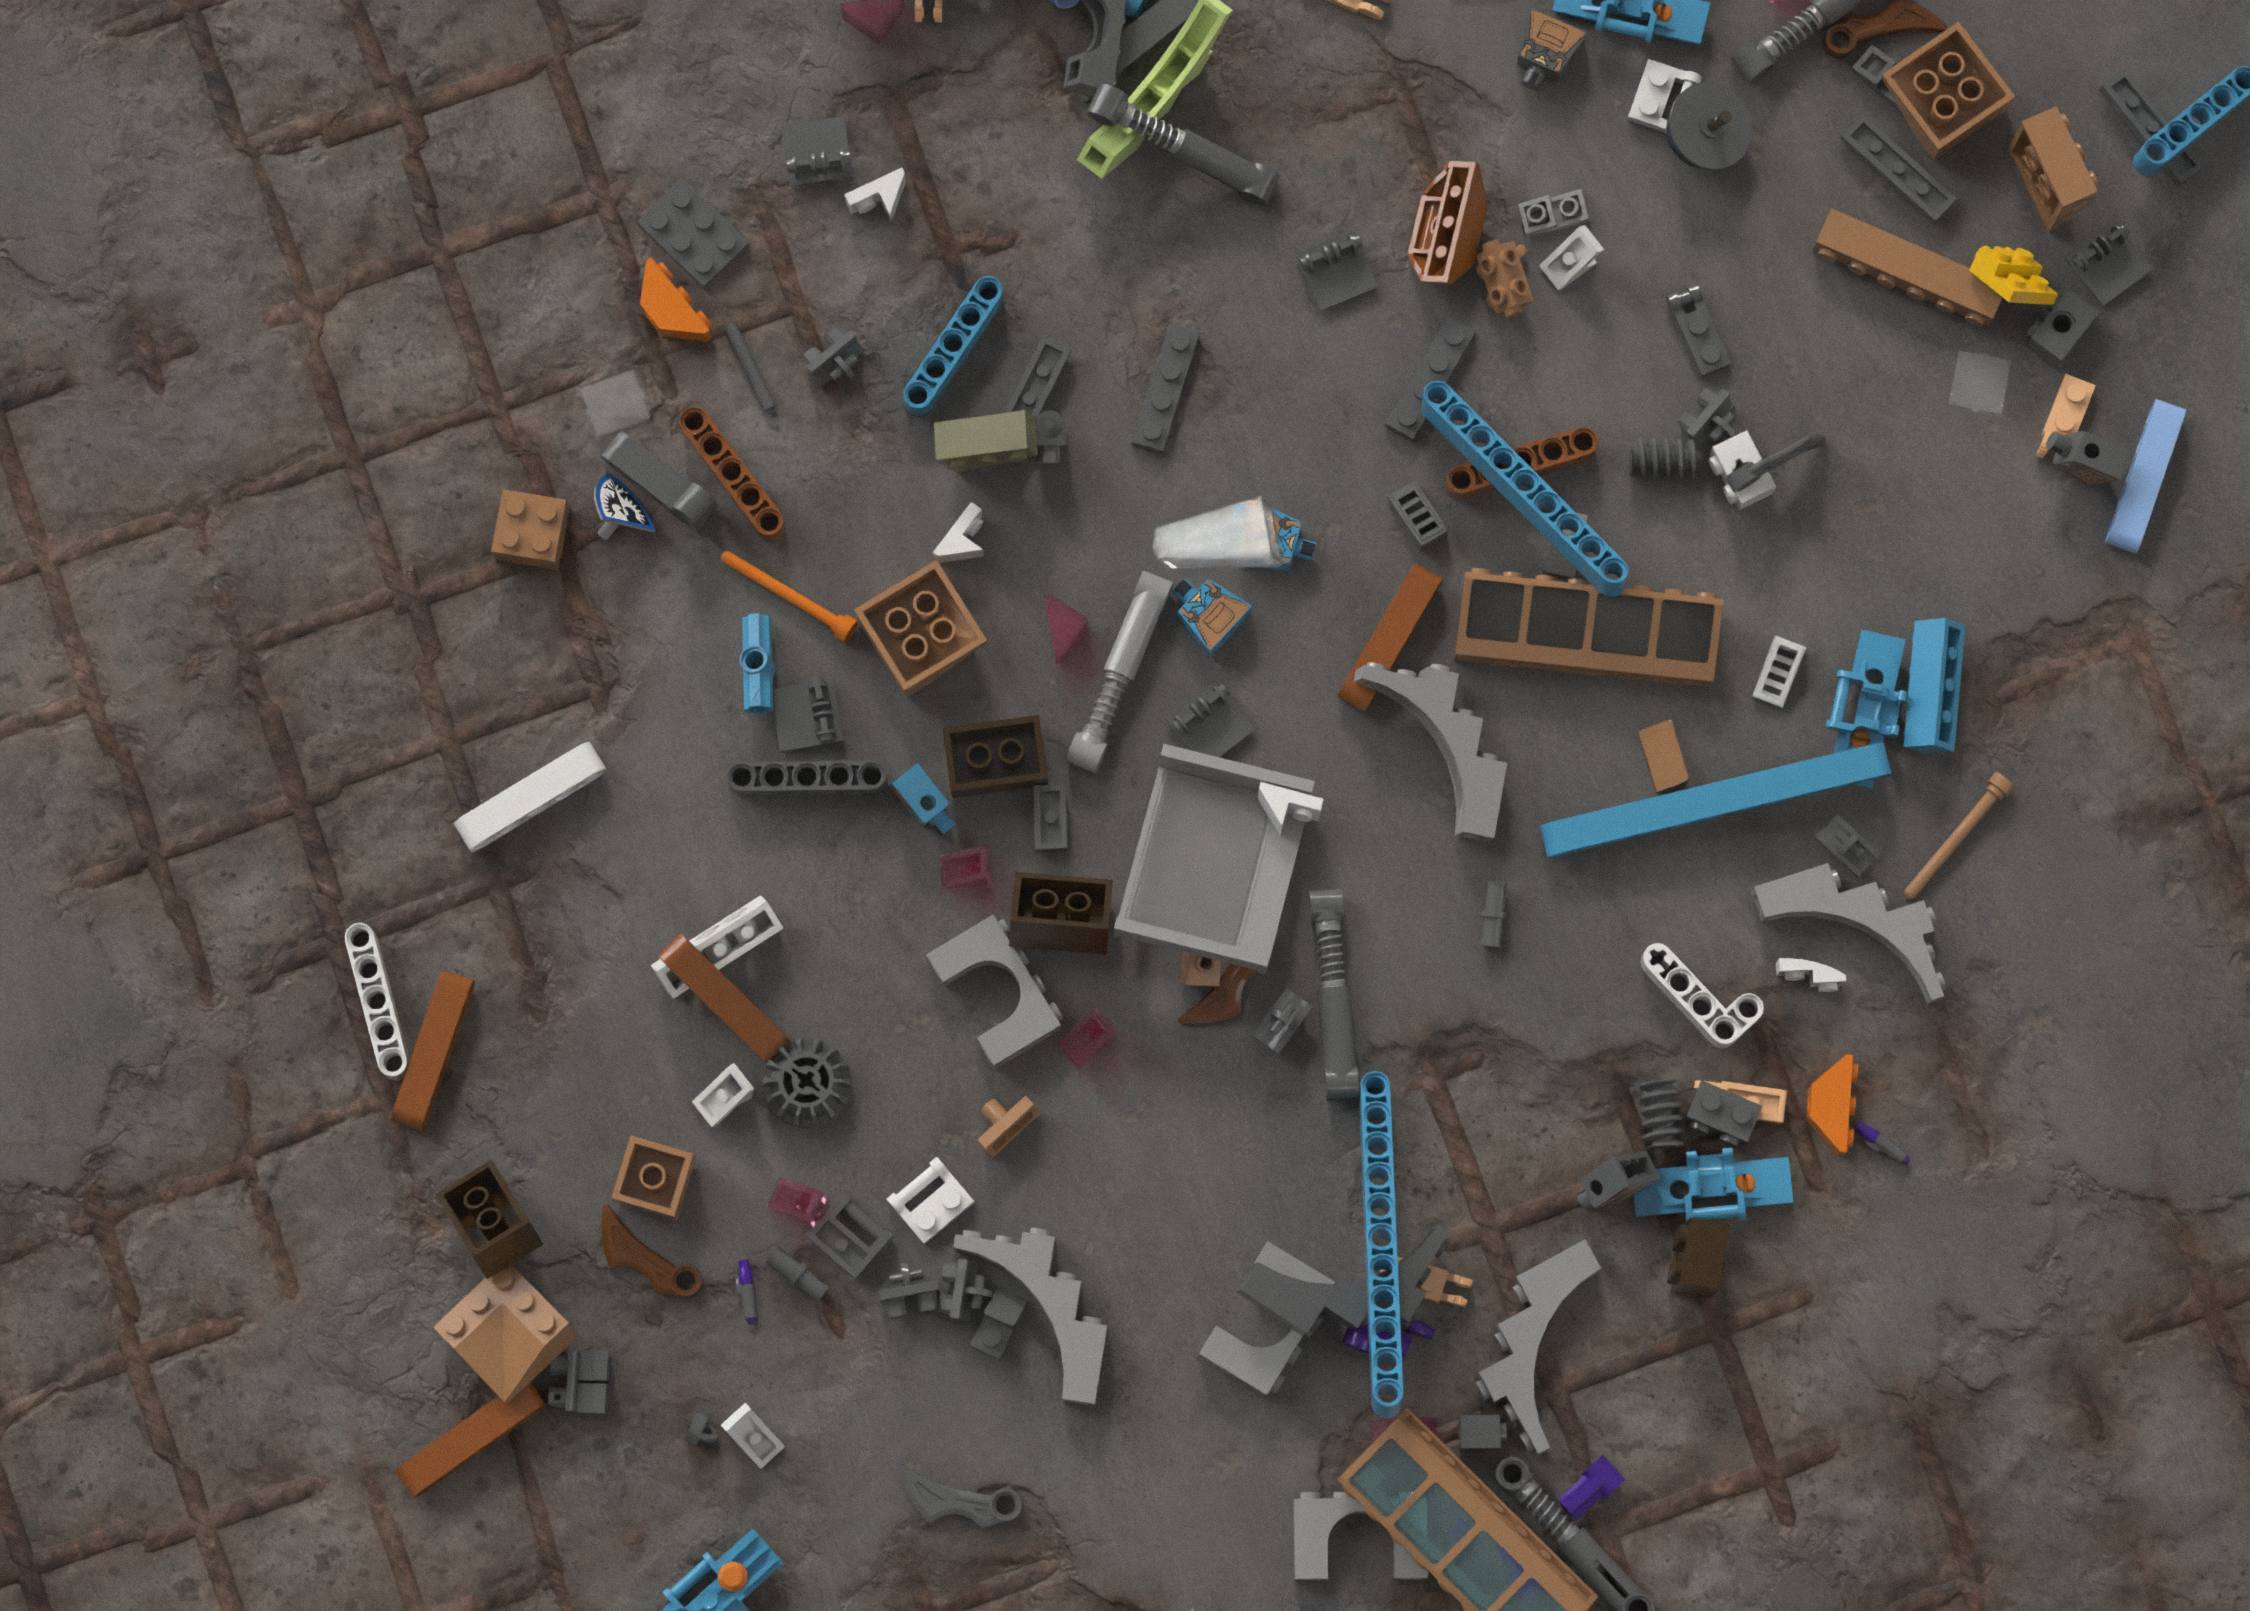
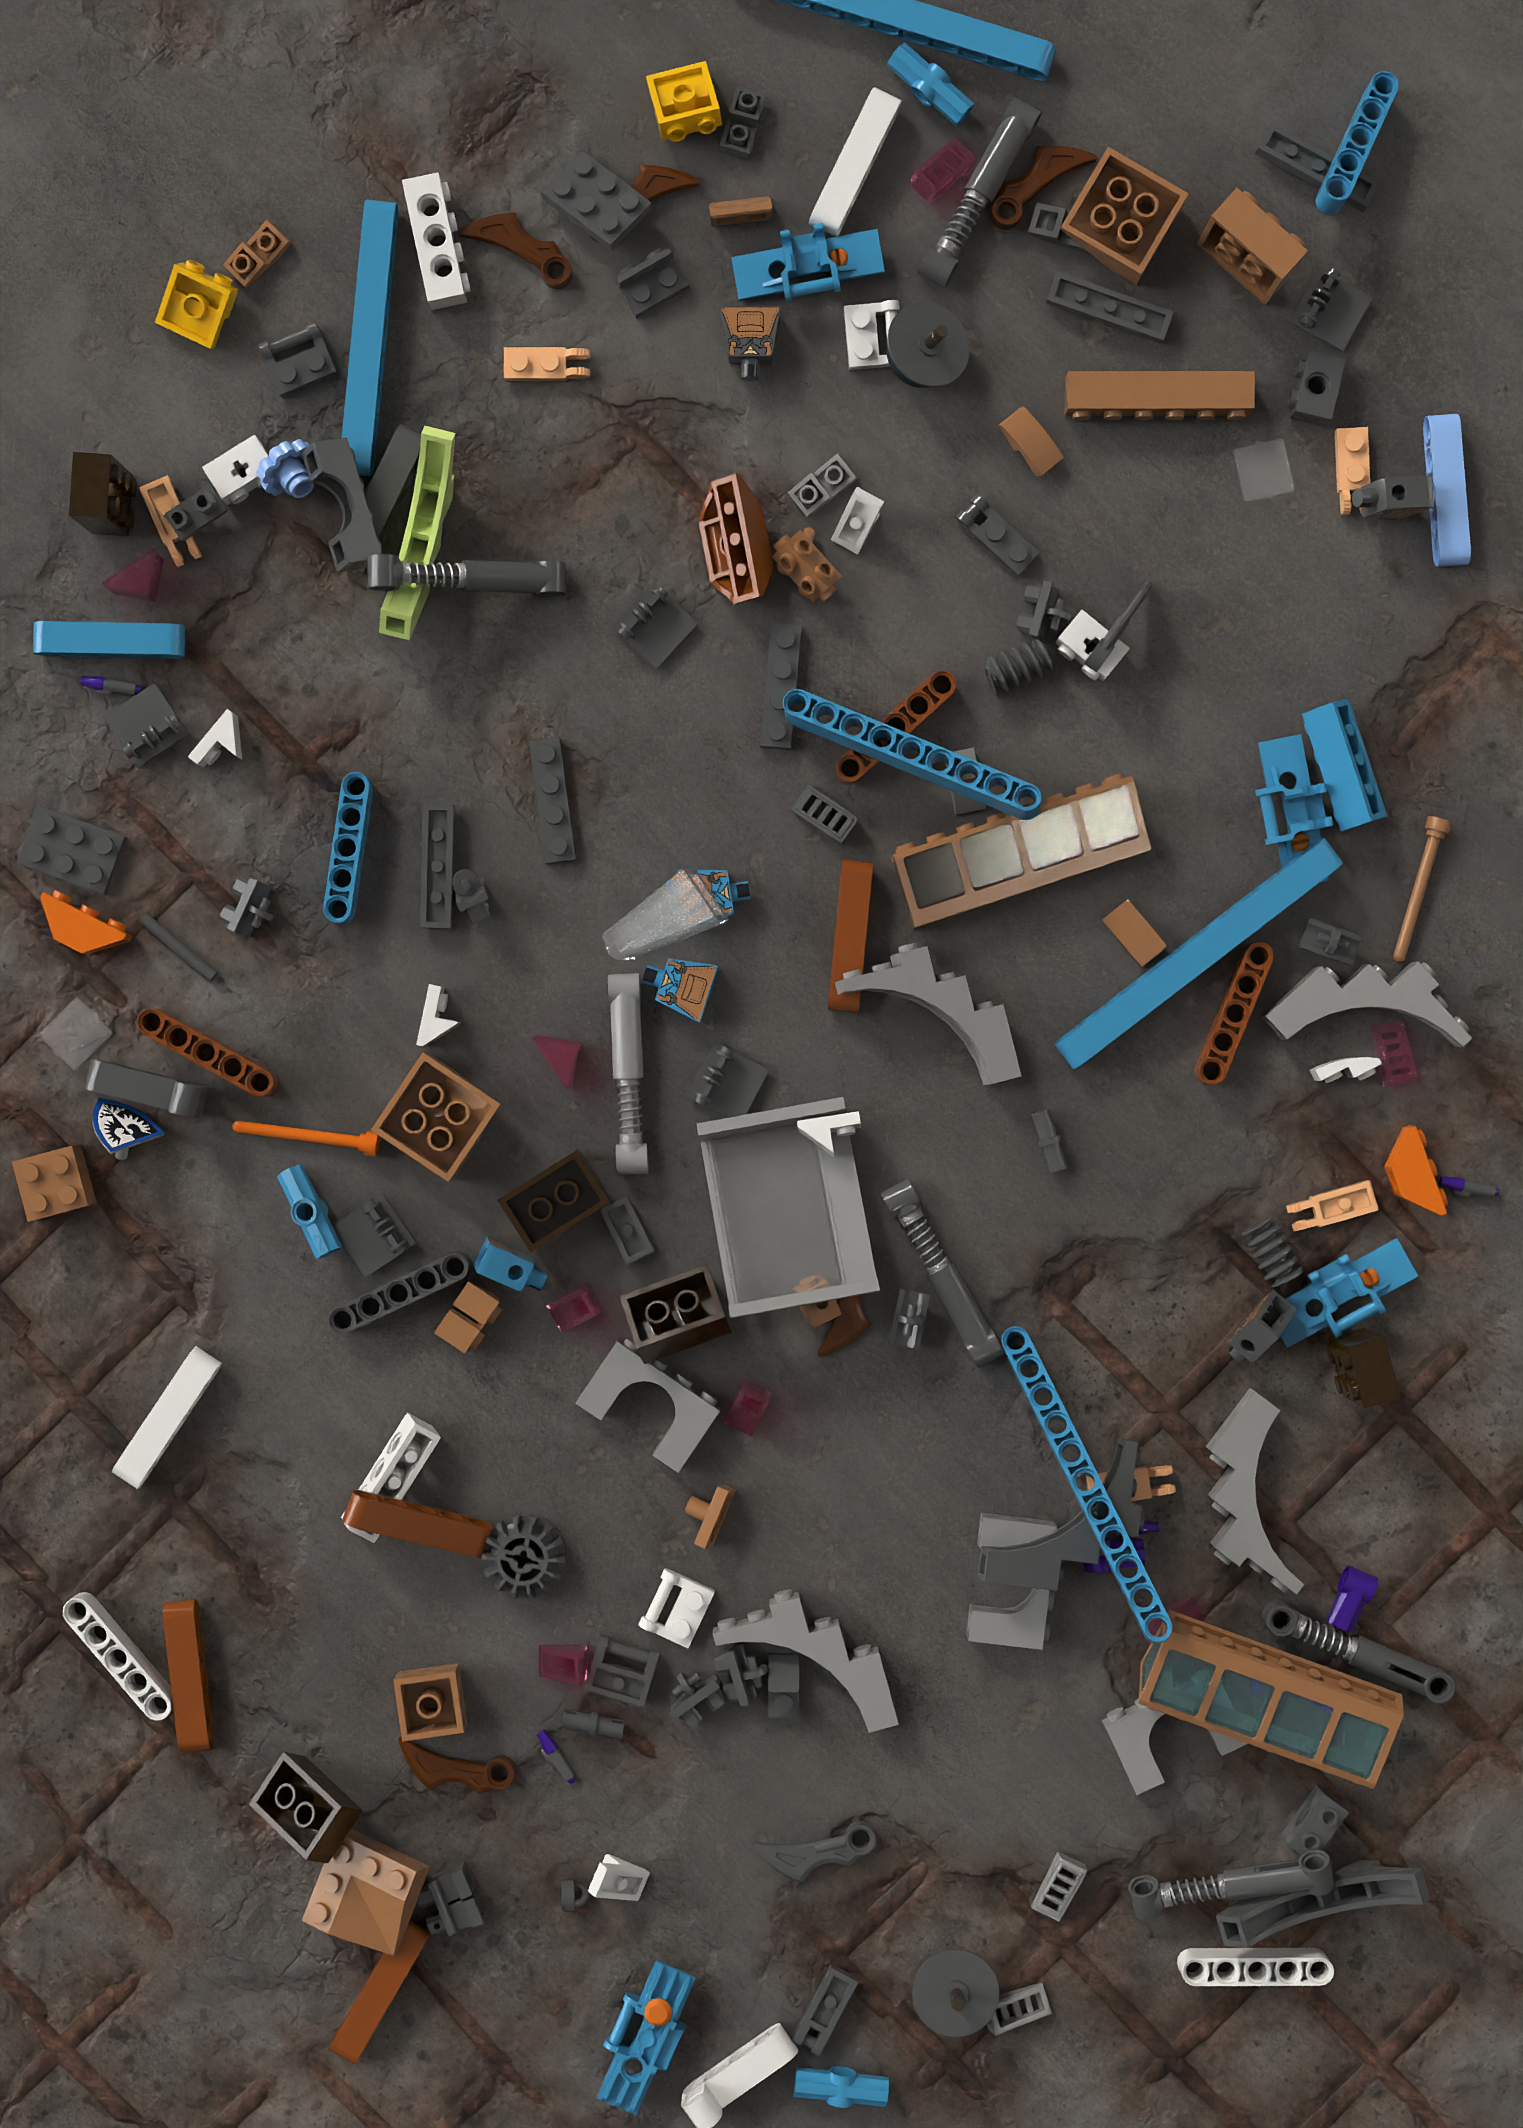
camera: 30 degrees left, 10 degrees up
white slope [692,1063,754,1127] -> none
olive wedge [934,410,1038,473] -> none
dark grey brick [1459,1415,1507,1450] -> none
white beam [1640,943,1764,1049] -> none
dark grey bracket [1684,1080,1762,1147] -> none
white slope [1752,635,1806,708] -> none
yellow plate [1969,246,2058,305] -> none
none -> dark azure beam [33,621,185,659]
none -> piece [80,676,142,695]
none -> medium nougat piece [434,1279,503,1354]
none -> medium nougat slope [998,406,1064,476]
none -> dark orange beam [1194,942,1274,1085]
none -> clear pink slope [1371,1020,1418,1087]

